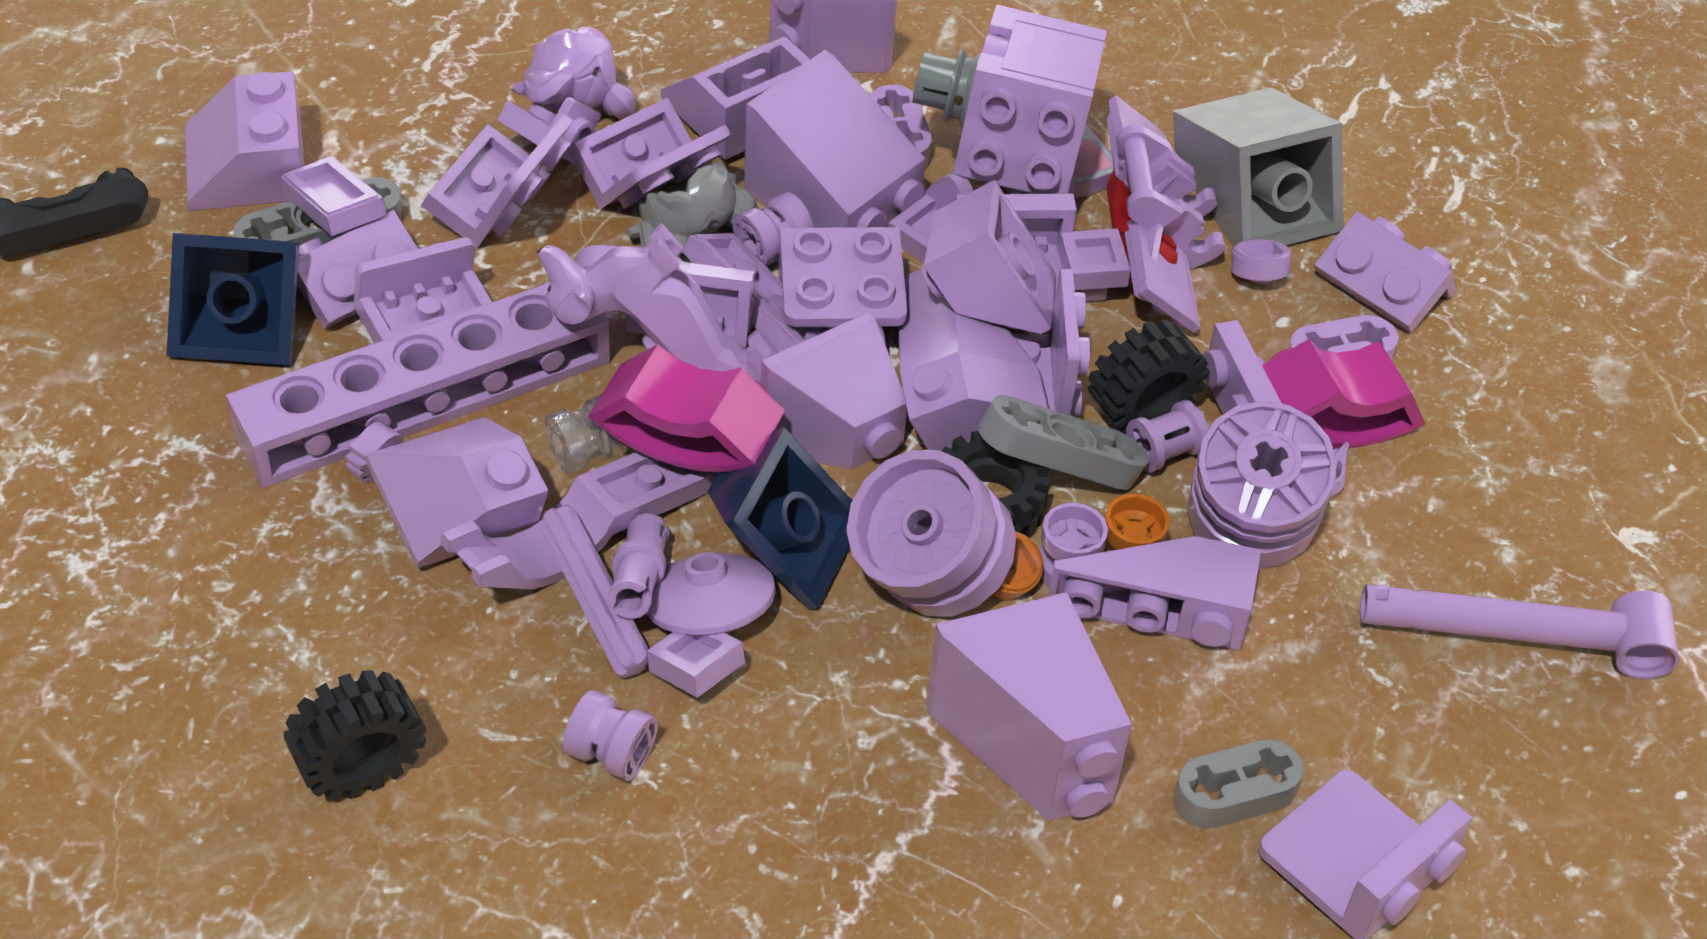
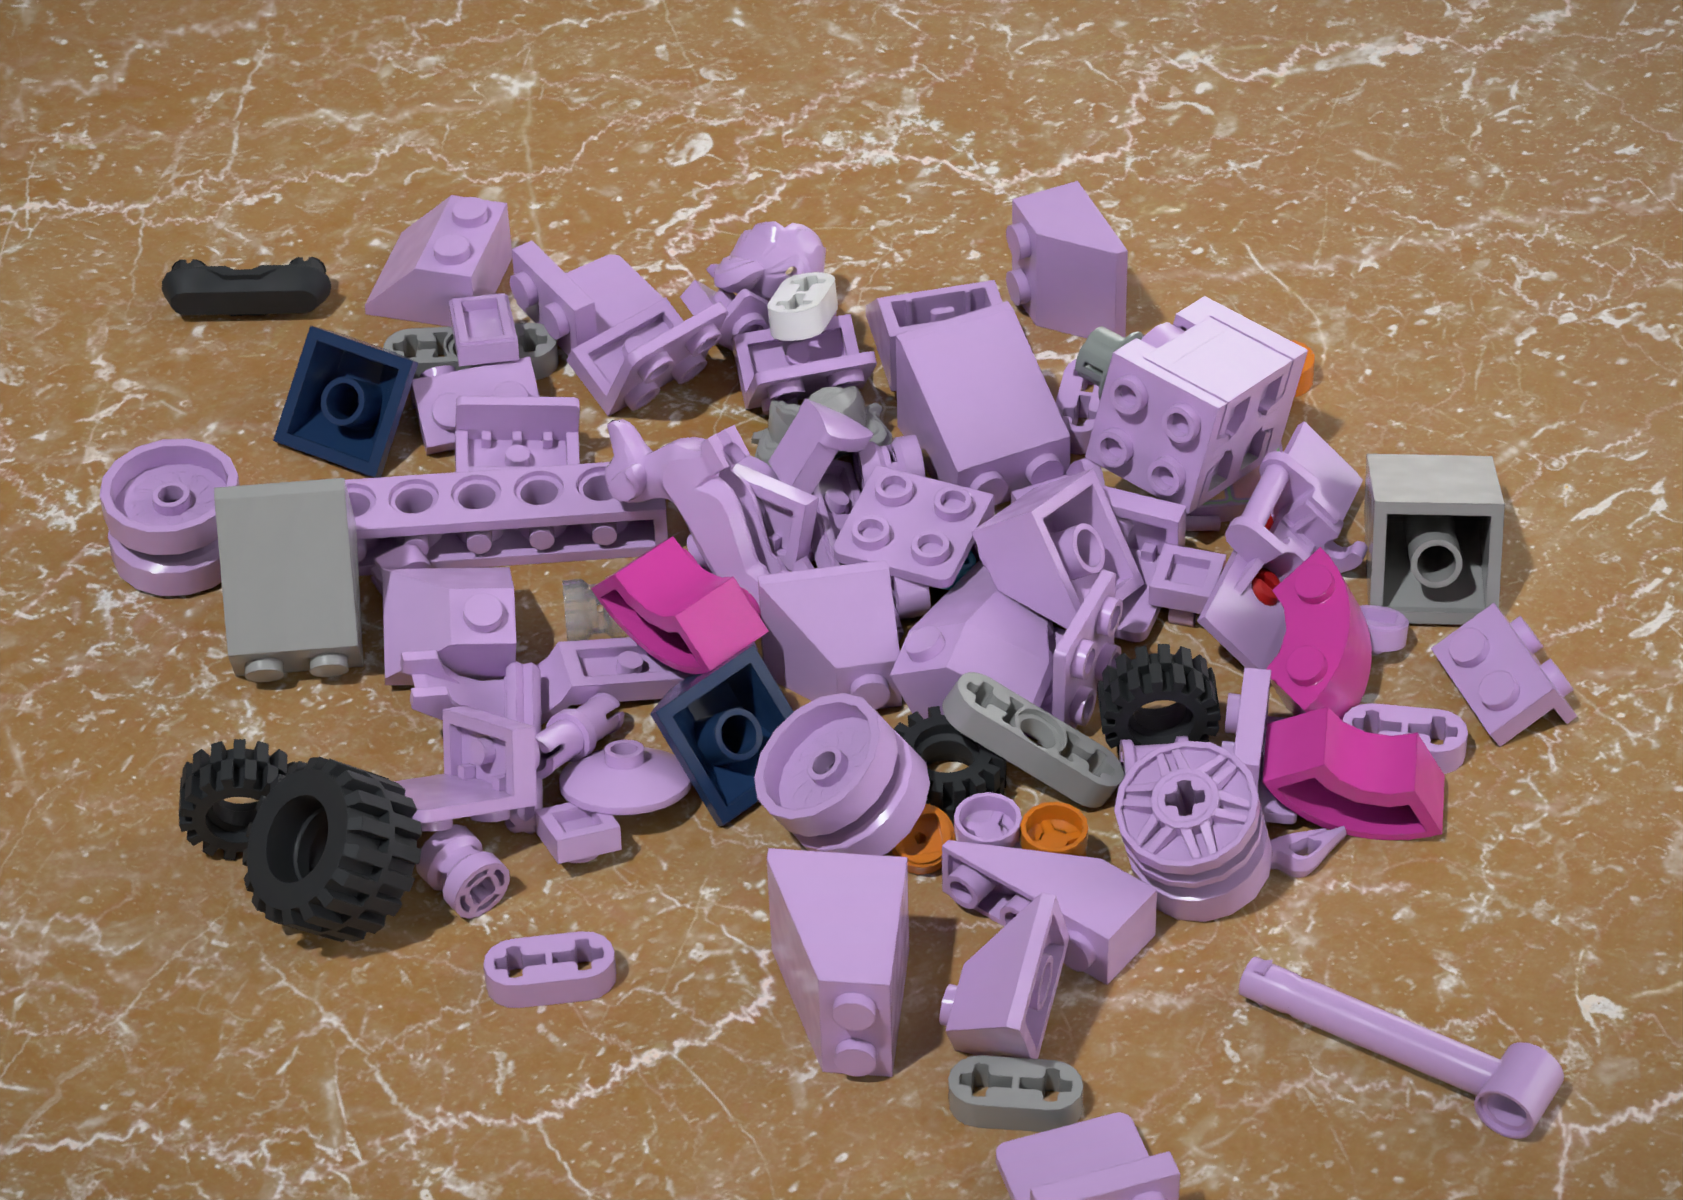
camera: 30 degrees right, 5 degrees down
none -> lavender wheel [99,439,240,596]
none -> light grey slope [214,478,364,682]
none -> black tyre [242,757,422,942]
none -> lavender bracket [394,706,540,831]
none -> lavender beam [483,931,616,1008]
none -> lavender bracket [510,241,664,356]
none -> white beam [767,272,838,341]
none -> lavender tile [768,398,873,494]
none -> lavender slope [939,892,1070,1059]
none -> dark pink brick [1266,547,1372,720]

